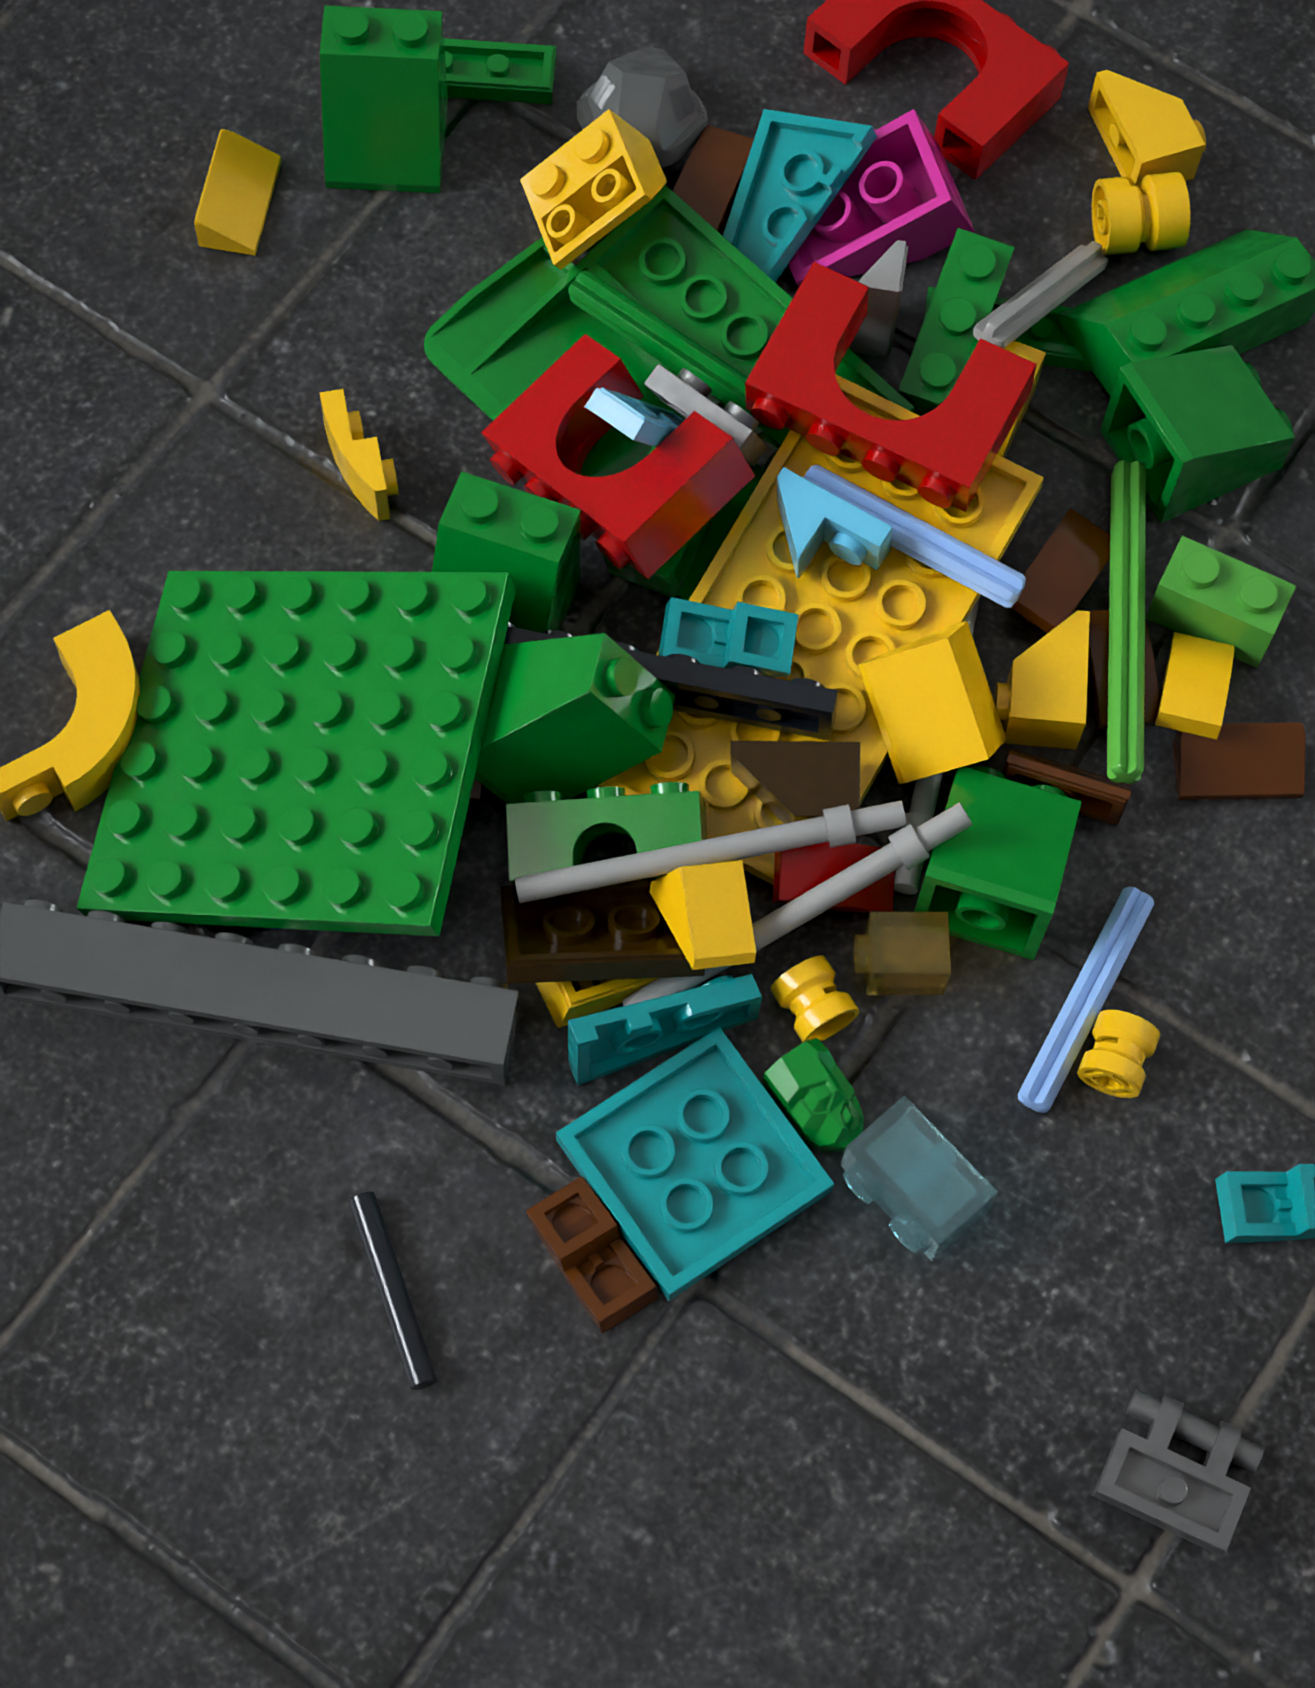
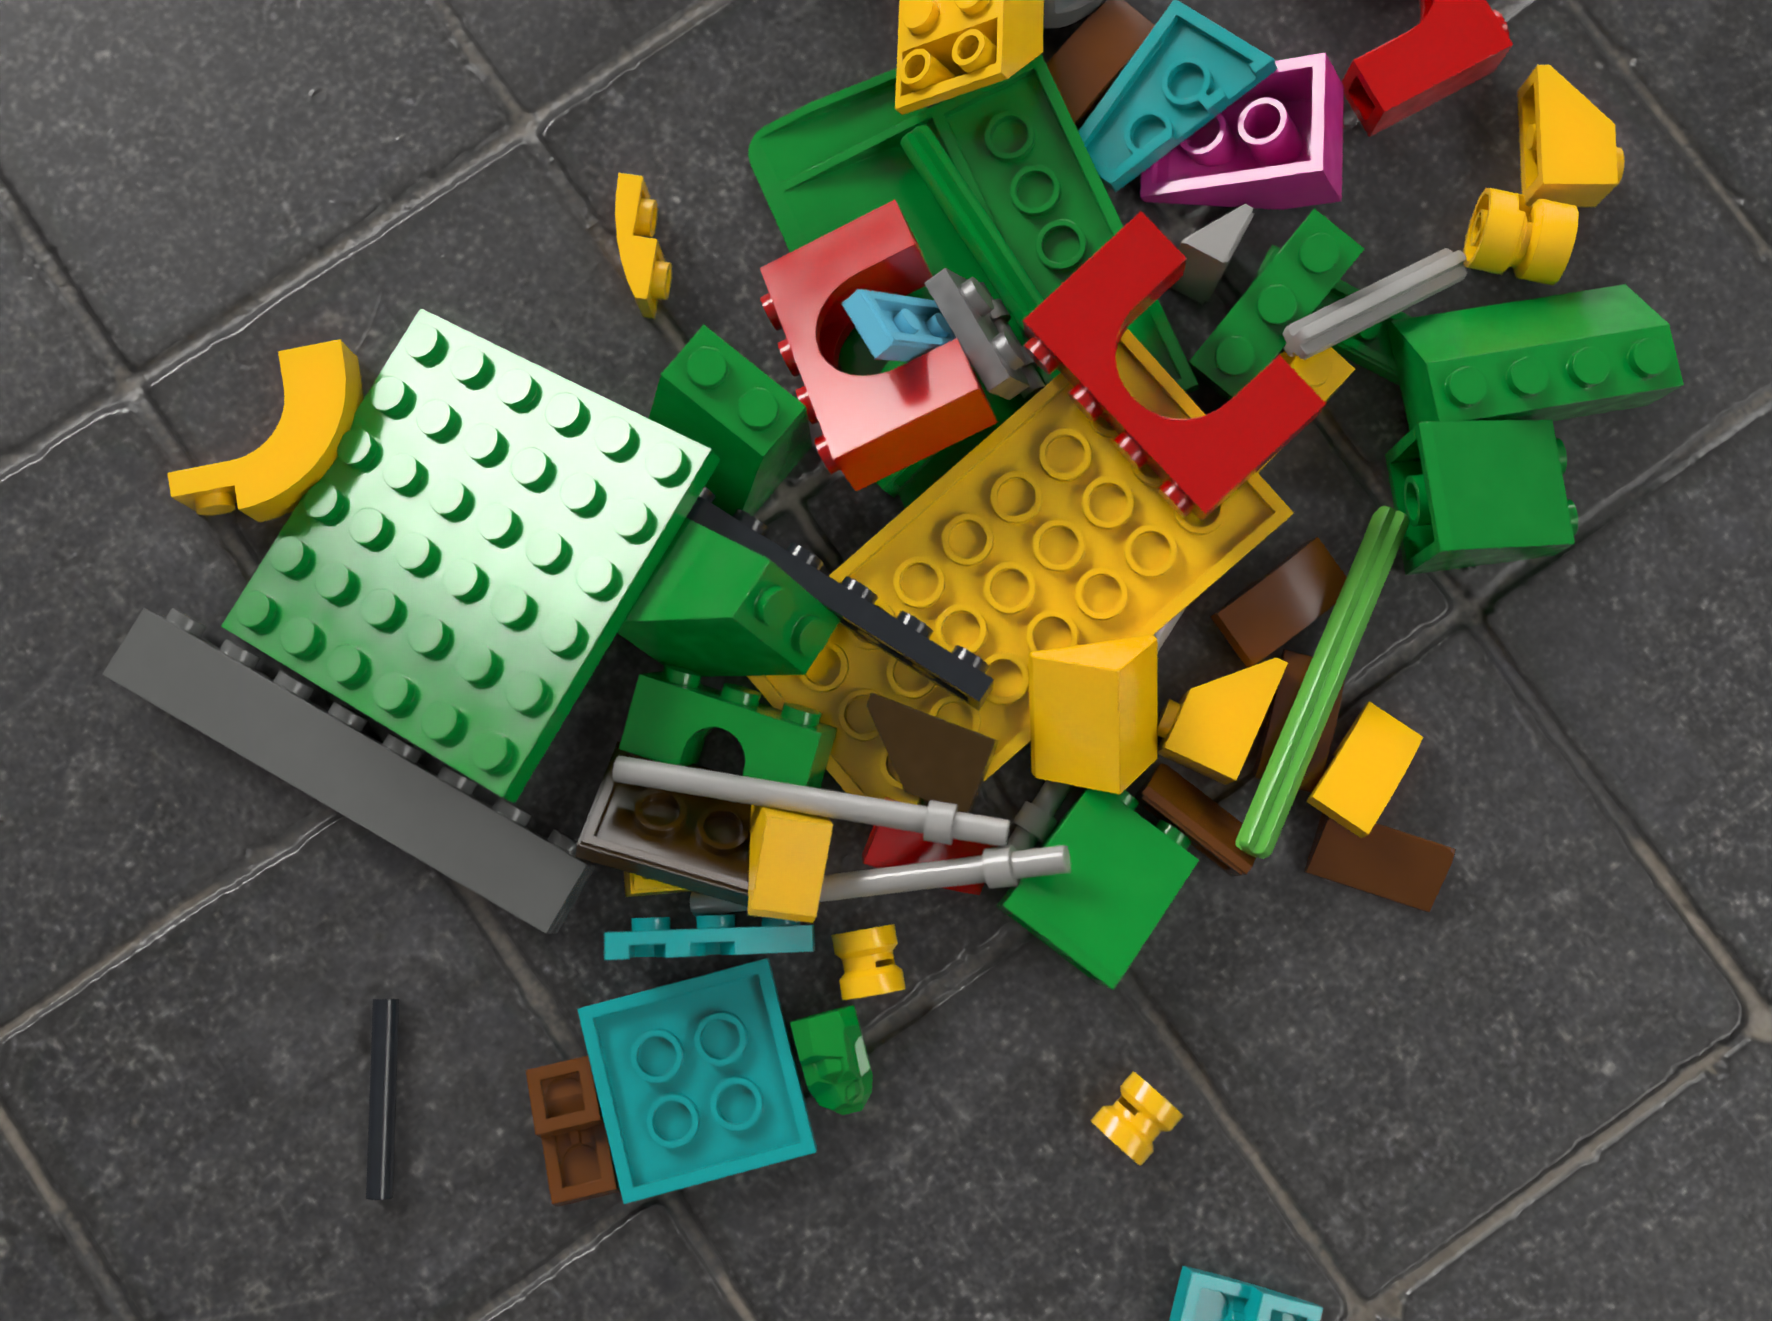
camera: 25 degrees right, 15 degrees up
teal slope [659,597,799,677] -> none
medium azure slope [777,467,892,578] -> none
light blue axle [803,465,1026,608] -> none
clear light blue brick [841,1095,998,1261] -> none
clear yellow brick [853,912,951,995] -> none
light blue axle [1018,886,1154,1113] -> none
bright green brick [1145,536,1297,668] -> none

